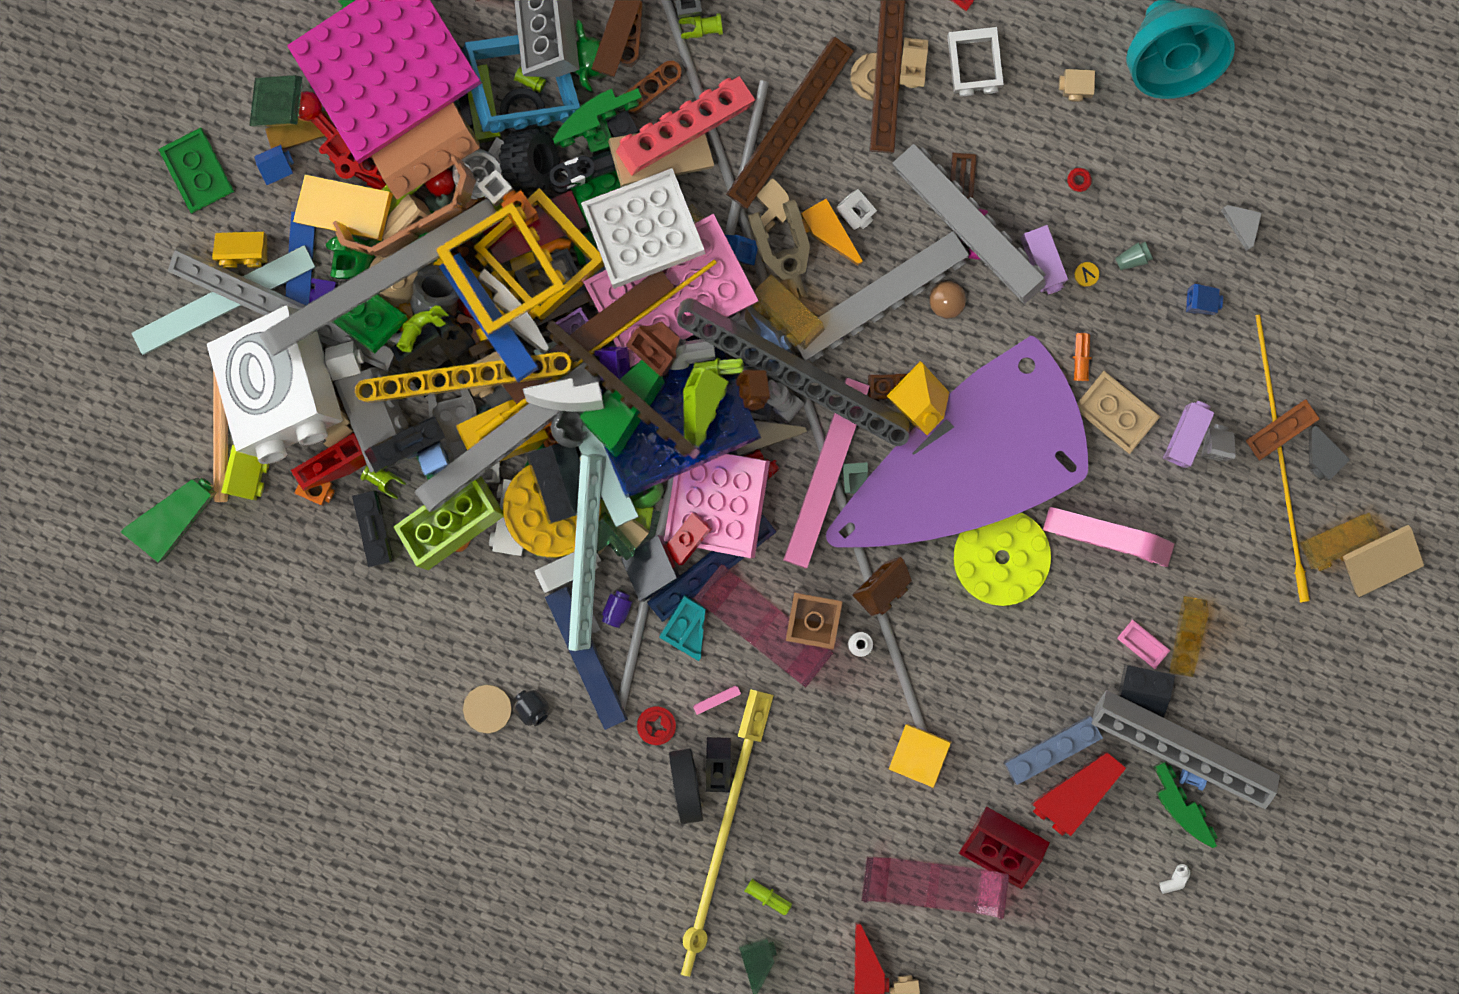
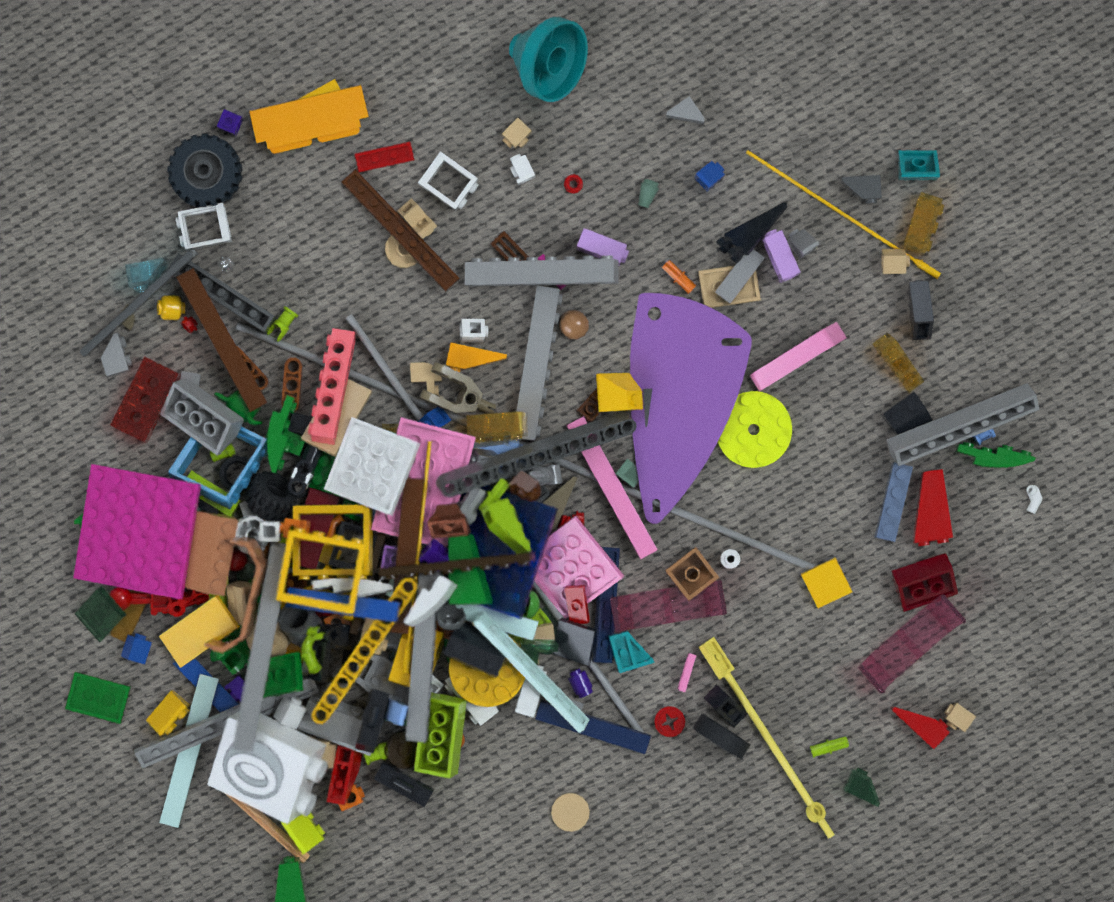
camera: 45 degrees left, 0 degrees up
black head [513,690,549,726] -> none
reddish brown plate [726,37,854,209] -> none
reddish brown slope [852,556,912,616] -> none
yellow tile [1074,262,1099,287] -> none
bright pink tile [1117,620,1170,669] -> none
dark orange hinge [1246,399,1320,461] -> none
tan tile [1343,525,1424,597] -> none
none -> dark brown tile [385,730,417,769]
none -> white brick [510,154,535,185]
none -> light grey tile [715,249,765,304]
none -> black flag [716,202,788,264]
none -> tan brick [881,249,910,274]
none -> teal slope [899,150,940,180]
none -> black slope [908,280,934,341]

